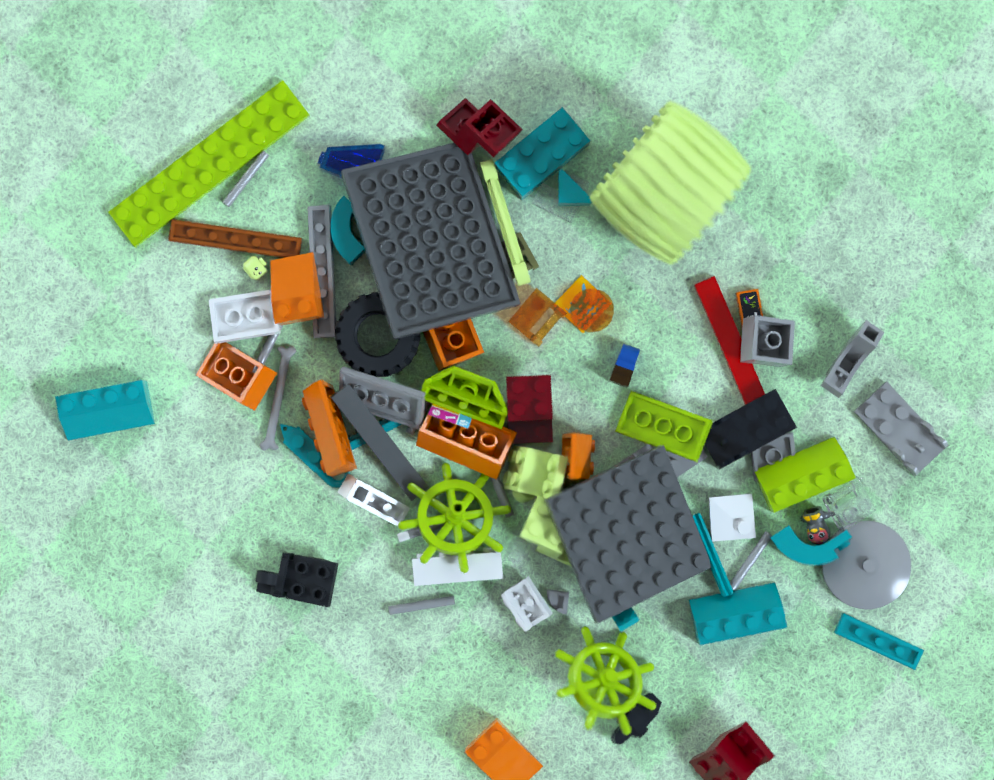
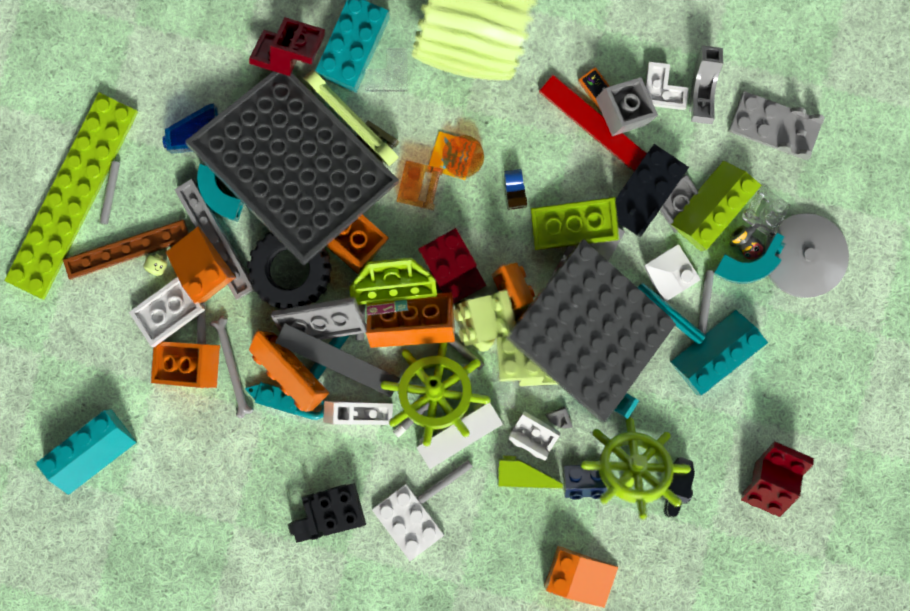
camera: 30 degrees left, 0 degrees up
teal slope [558,169,593,206] -> none
teal tile [834,613,924,670] -> none
none -> white plate [372,484,444,561]
none -> lime slope [498,455,563,489]
none -> dark blue bracket [564,465,608,500]
none -> white plate [645,62,688,110]

